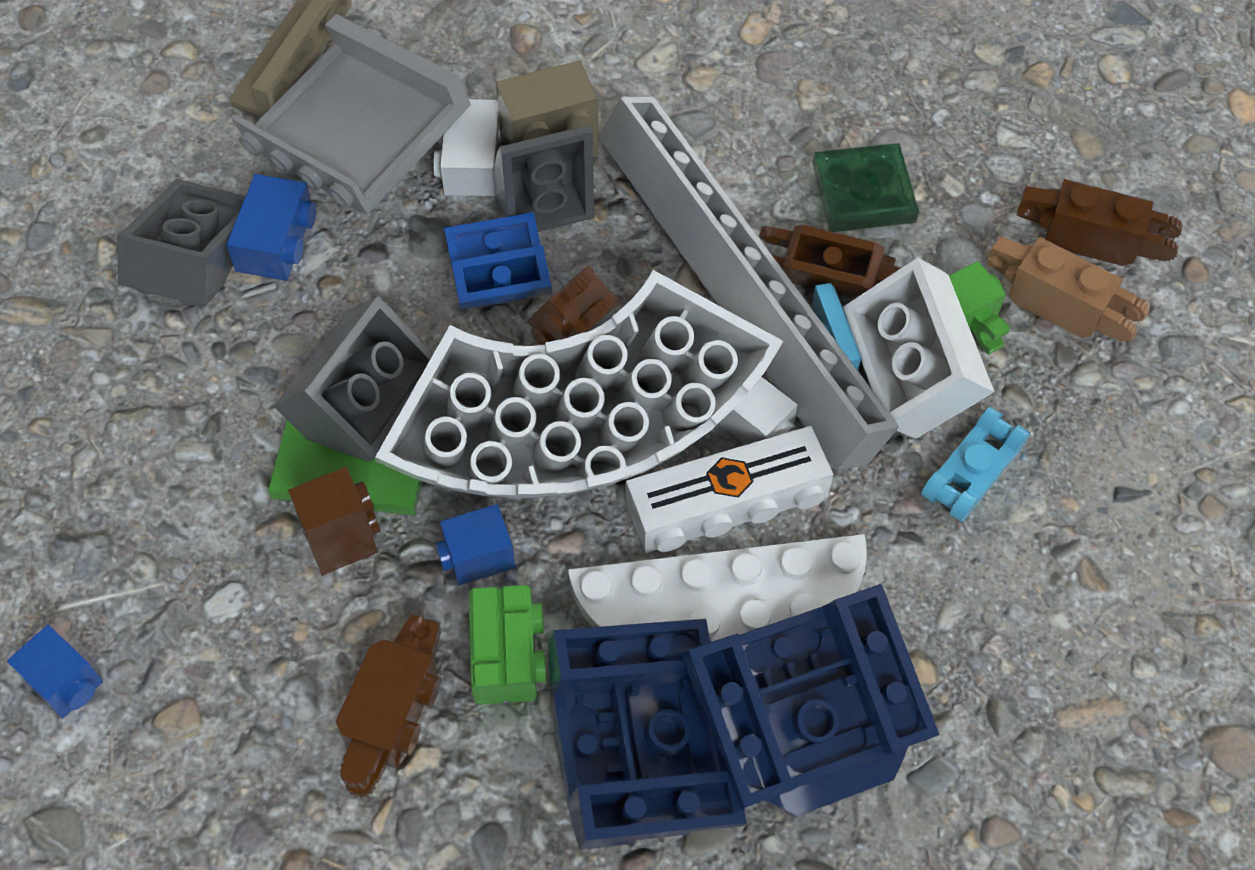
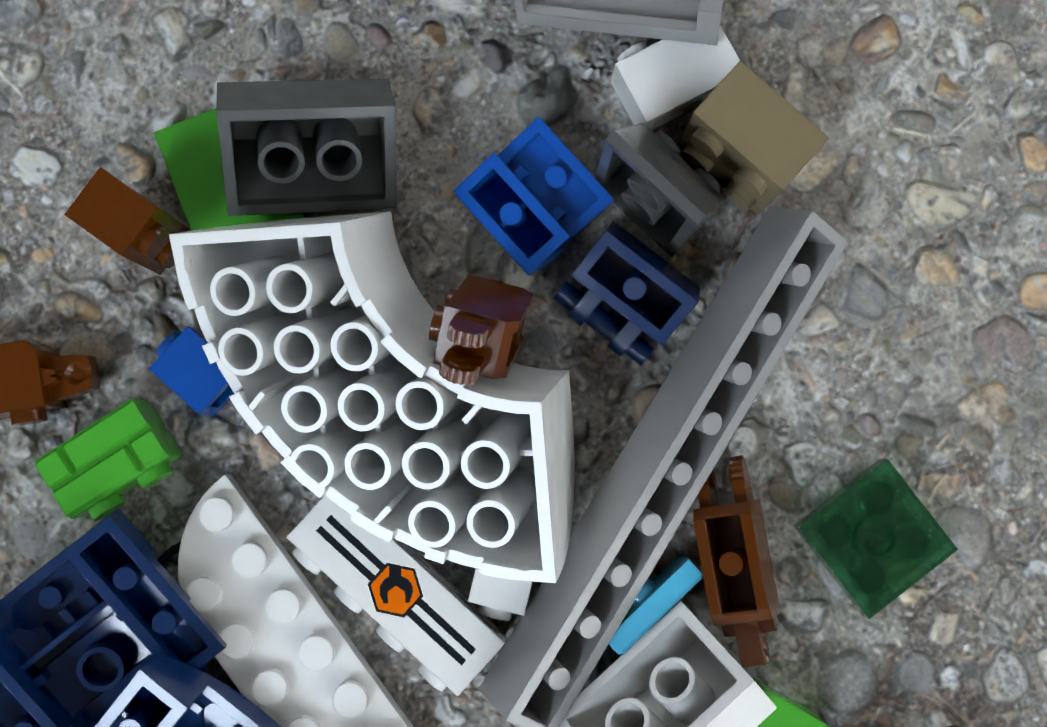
camera: 60 degrees right, 25 degrees up
none -> dark blue brick [553,220,701,366]

